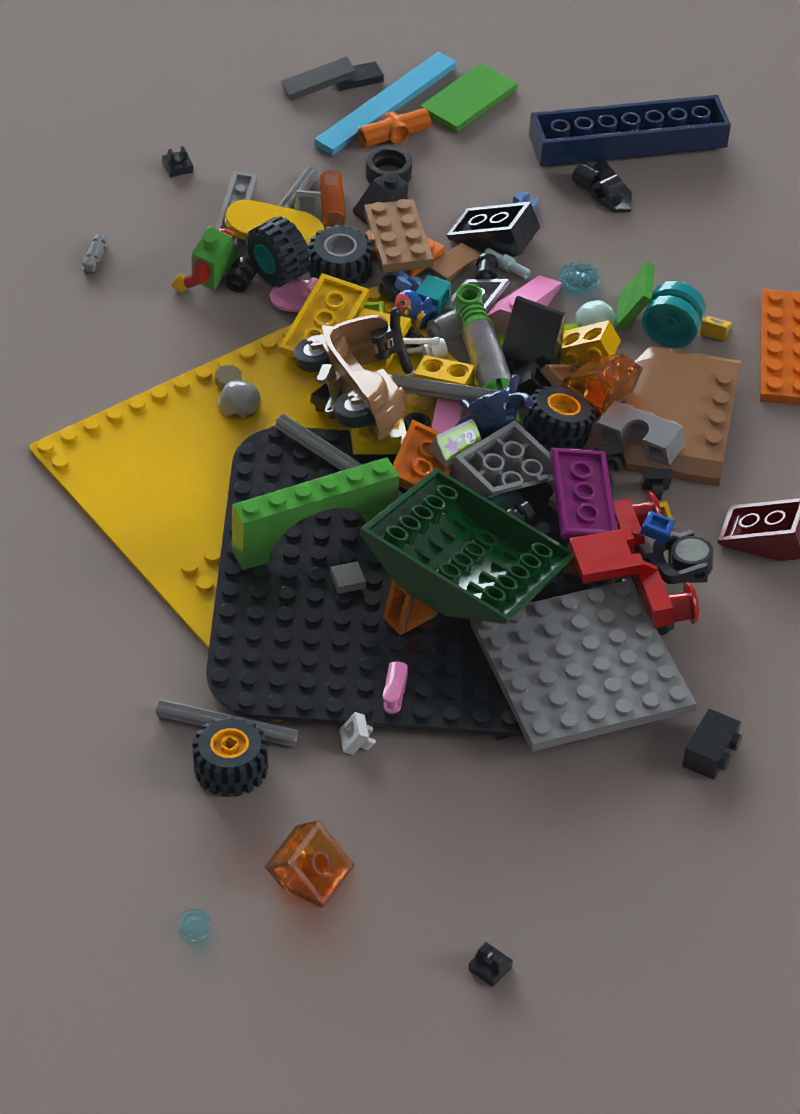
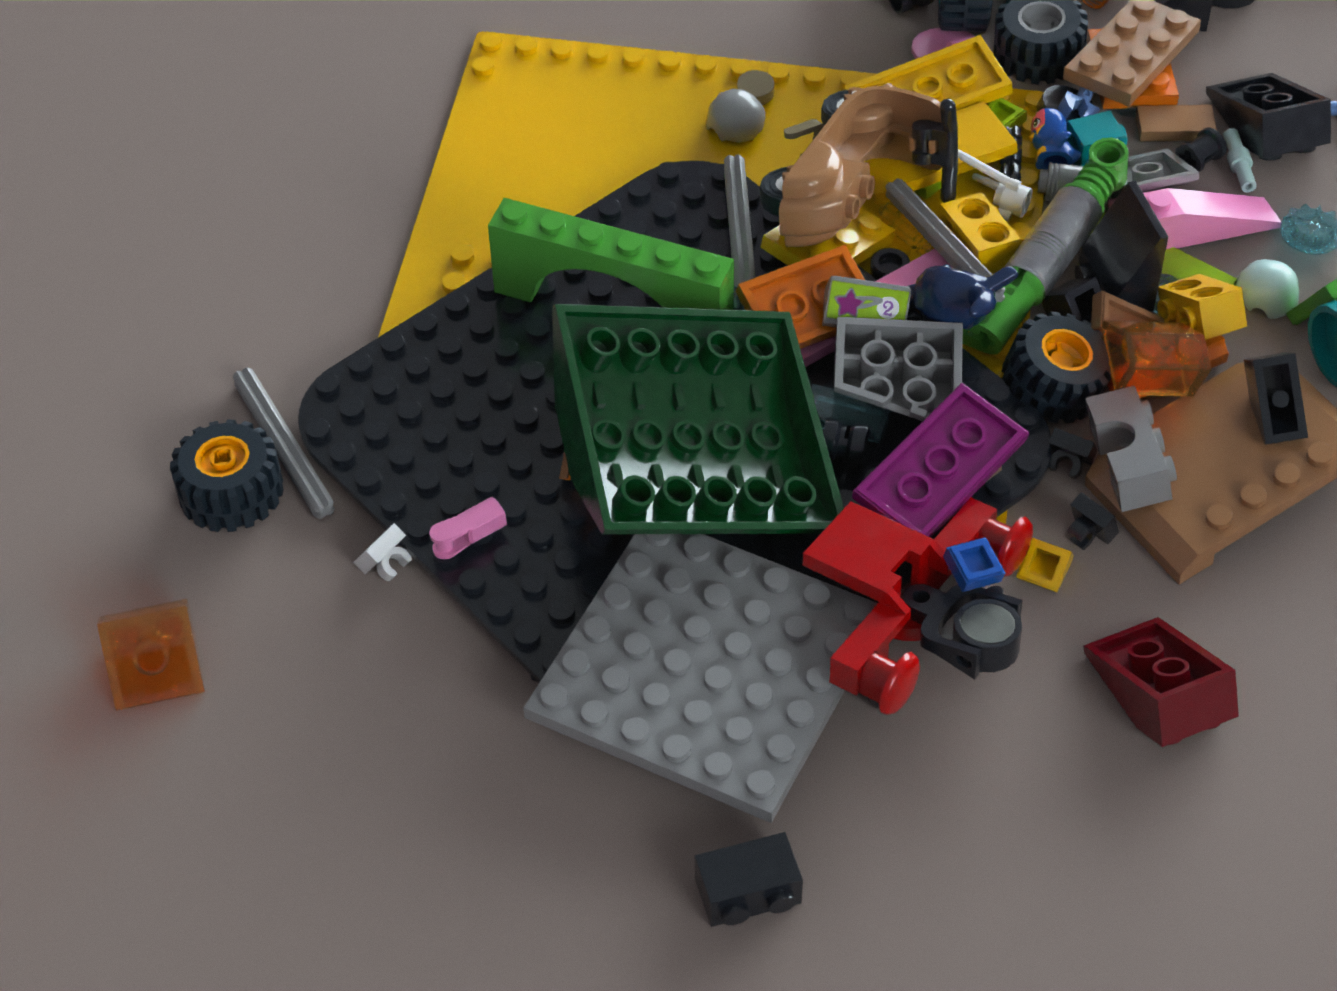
camera: 50 degrees right, 5 degrees up
black tile [468,942,513,987] -> none
none -> black slope [1243,352,1308,445]

